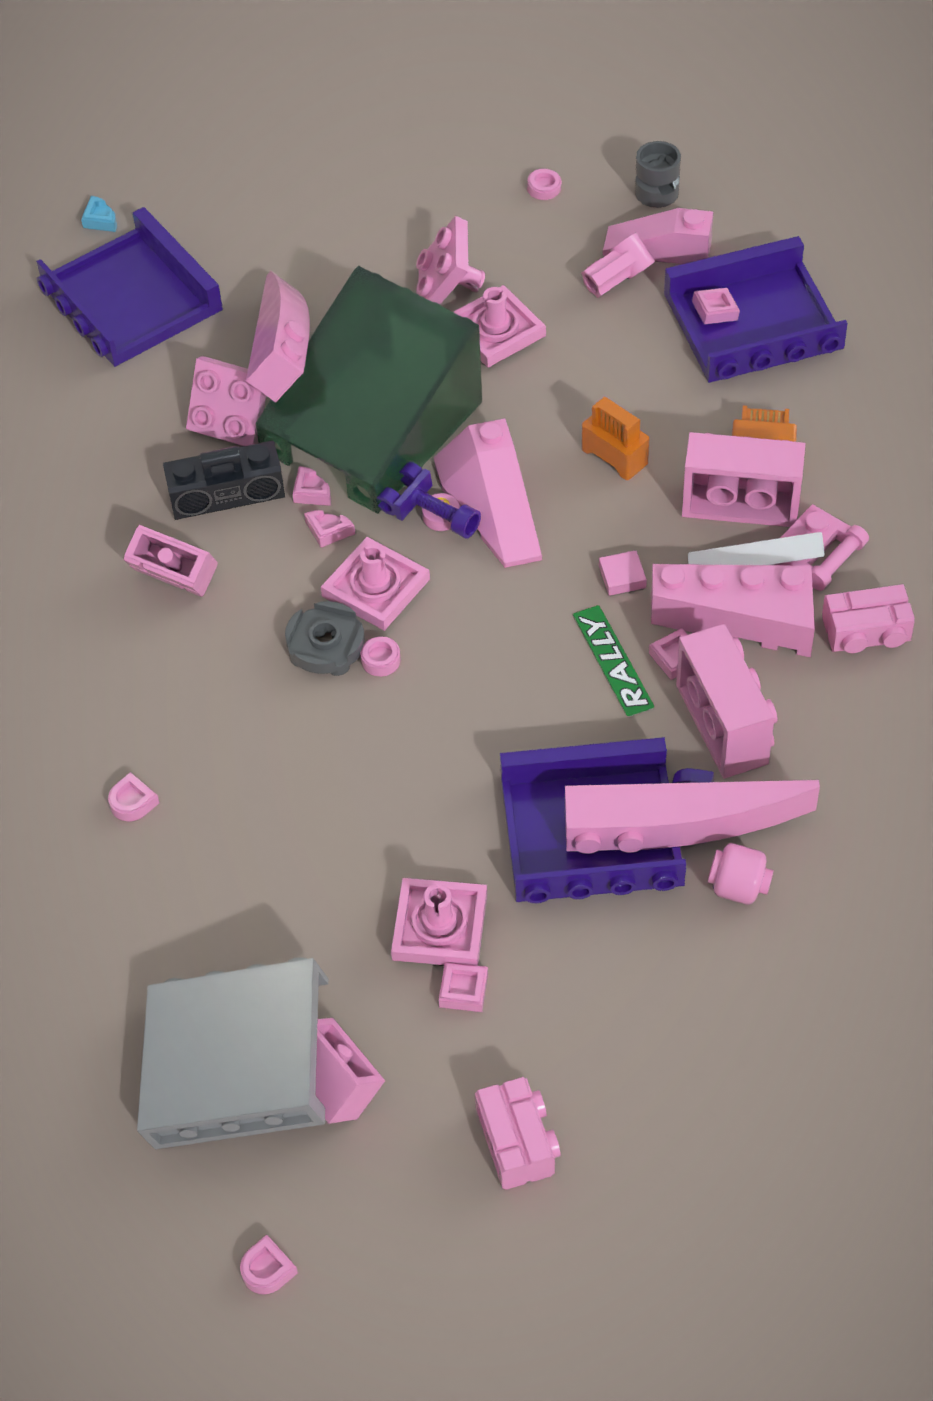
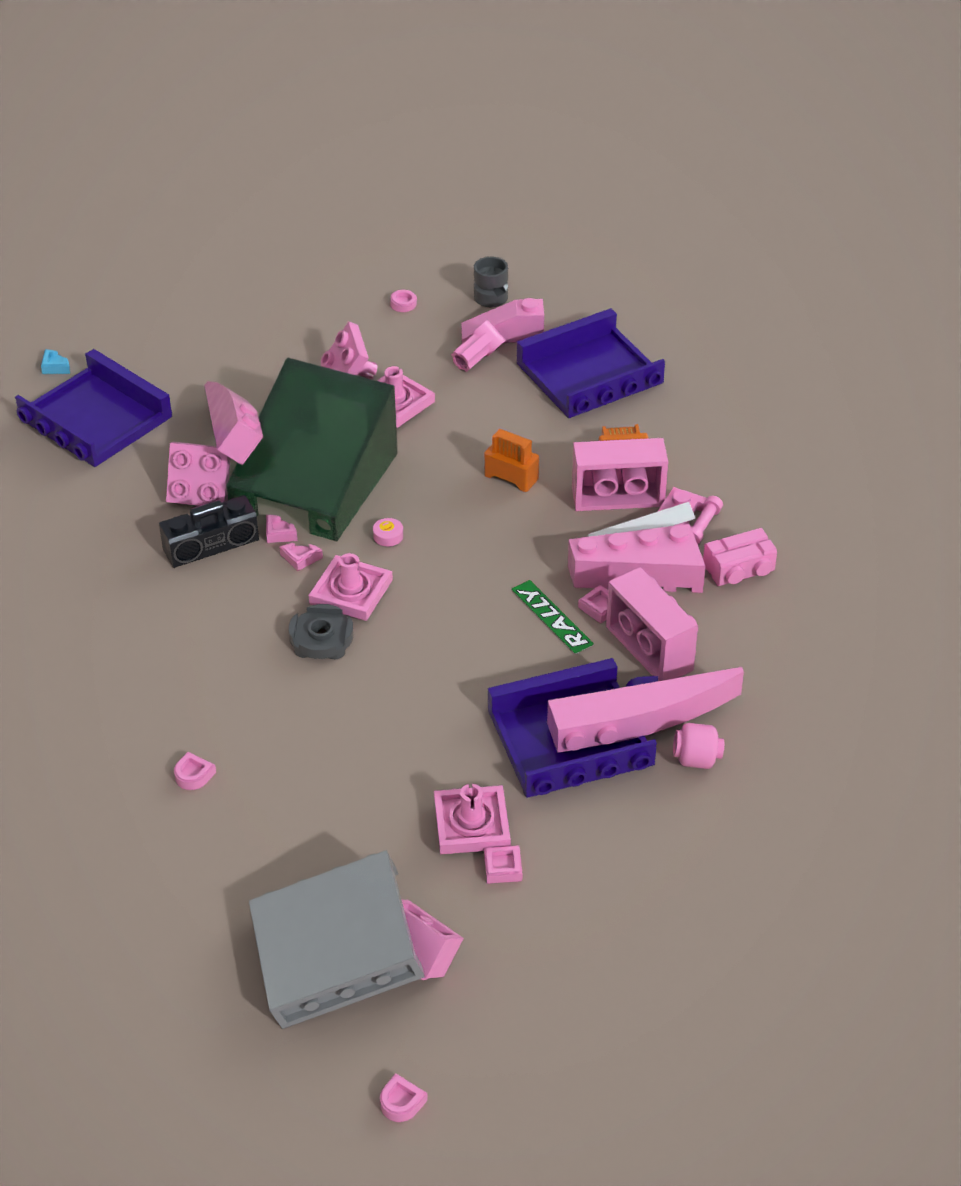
camera: 15 degrees left, 10 degrees down
bright pink brick [123,525,218,597] -> none
bright pink tile [360,637,401,677] -> none
dark purple bar [376,462,481,539] -> none
bright pink wedge [433,418,542,568] -> none
bright pink brick [475,1077,561,1190] -> none
bright pink tile [599,550,647,596] -> none
bright pink tile [692,288,740,324] -> none

